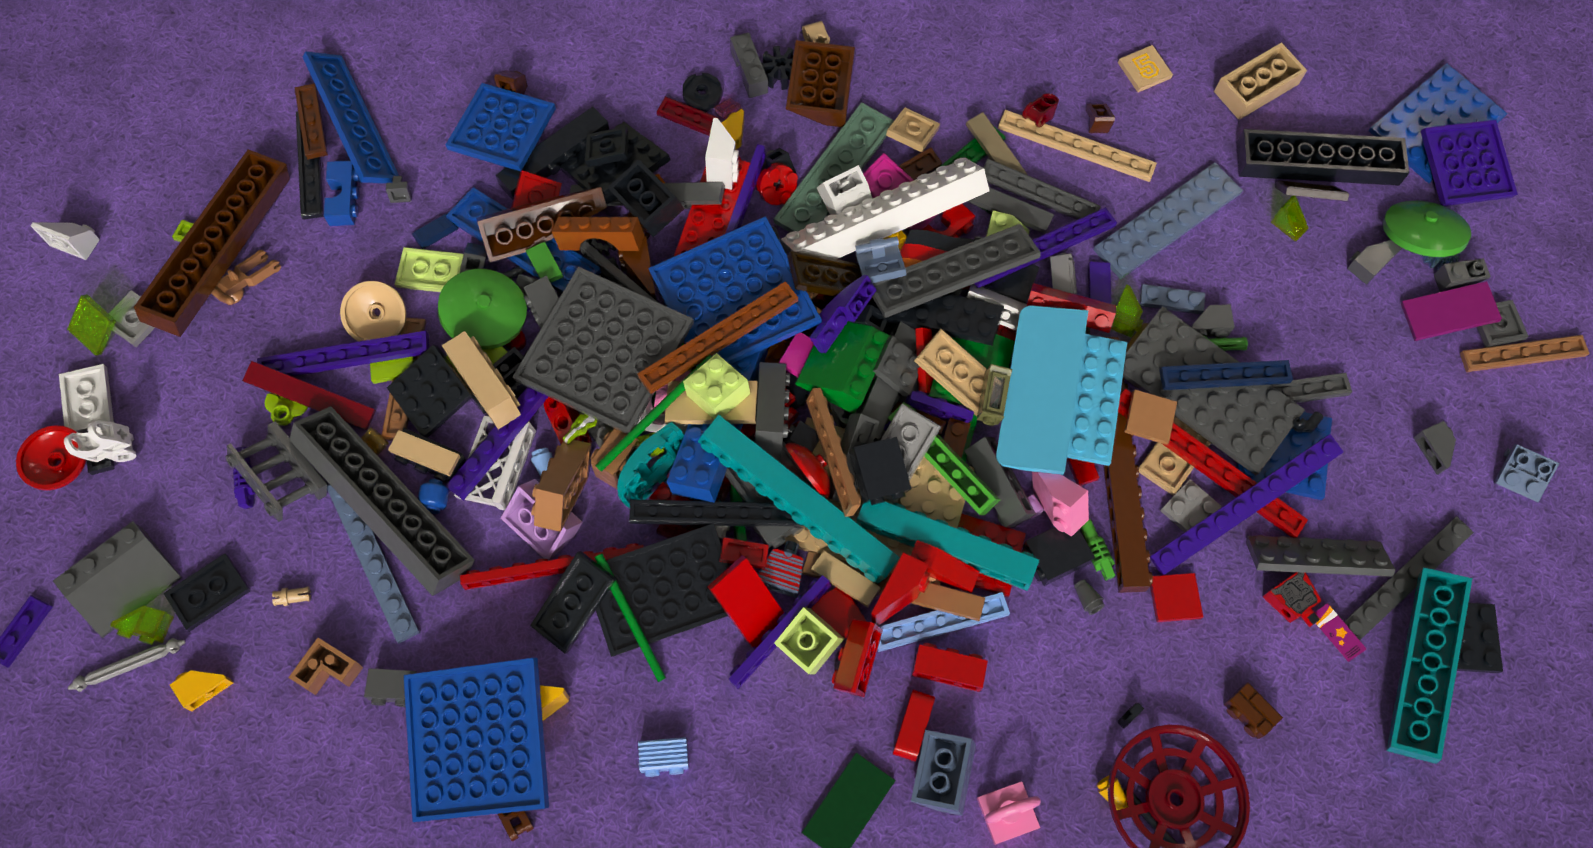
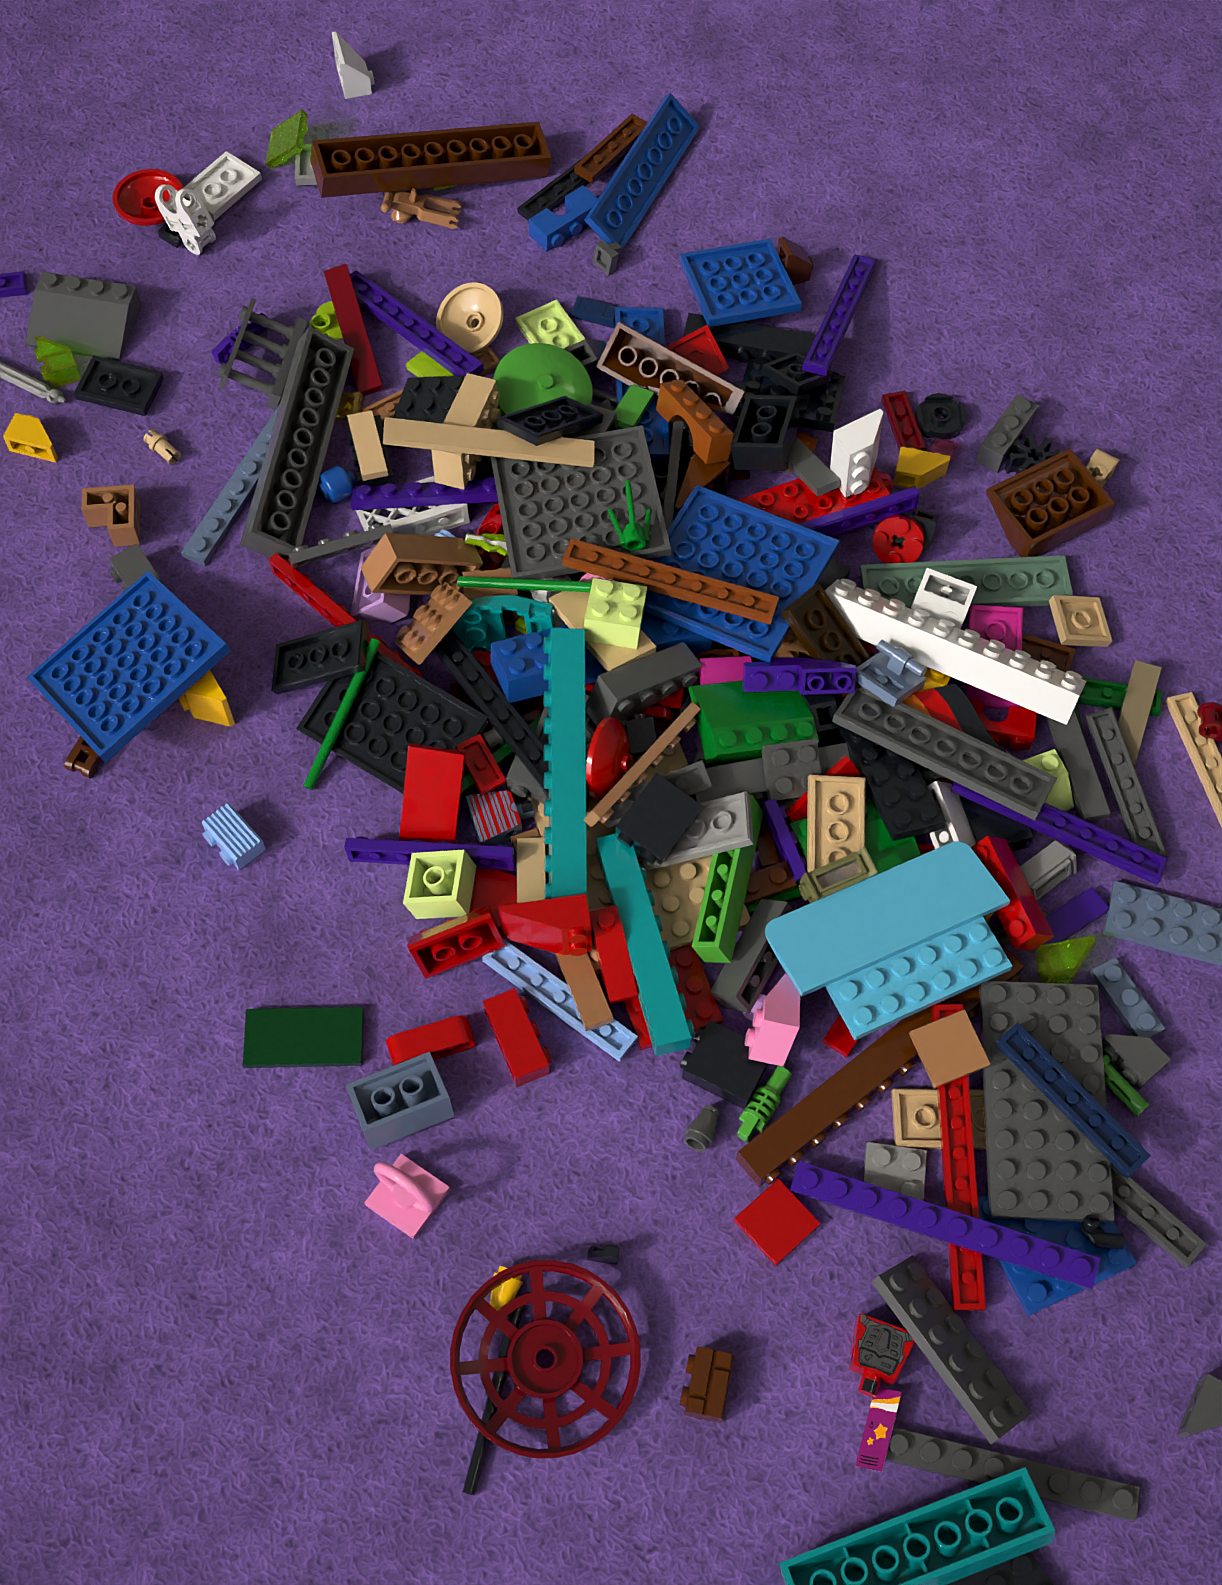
camera: 55 degrees right, 5 degrees down
none -> dark grey plate [289,523,393,569]
none -> tan tile [383,417,594,467]
none -> medium nougat plate [394,582,473,665]
none -> black tile [497,396,604,446]
none -> green plant [608,480,652,551]
none -> dark purple tile [802,254,877,376]

